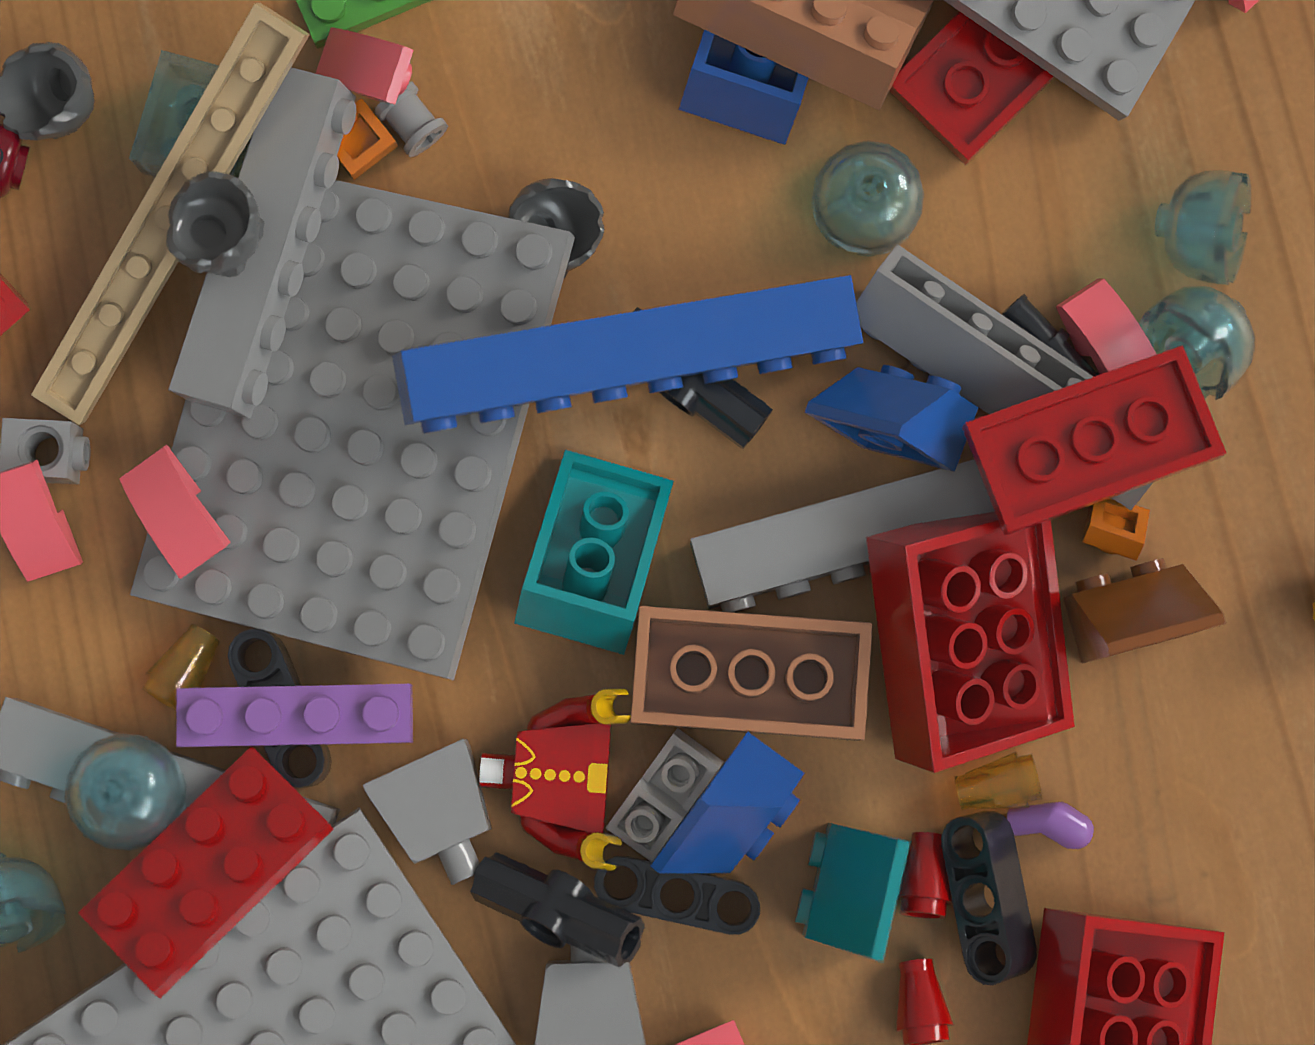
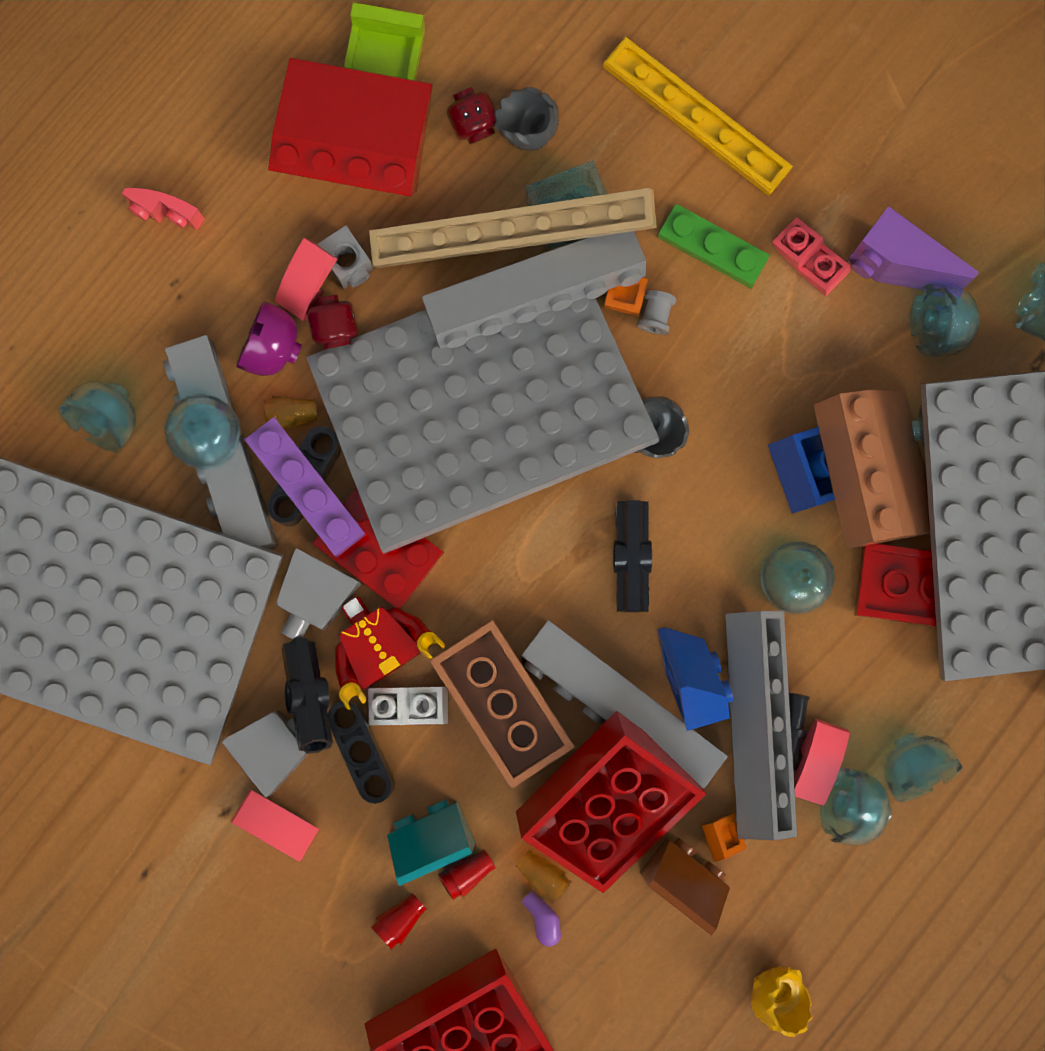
camera: 50 degrees right, 0 degrees up
red plate [78,746,334,999] -> none
coral slope [119,445,231,579] -> none
dark grey hair [166,171,264,277] -> none
coral slope [315,27,414,105] -> none
blue brick [392,275,863,434] -> none
teal slope [514,449,674,655] -> none
blue slope [650,732,805,873] -> none
black beam [941,811,1037,986] -> none
red plate [962,345,1227,536] -> none
none -> magenta cylinder [236,301,302,376]
none -> dark red head [307,294,358,349]
none -> red plate [312,487,444,609]

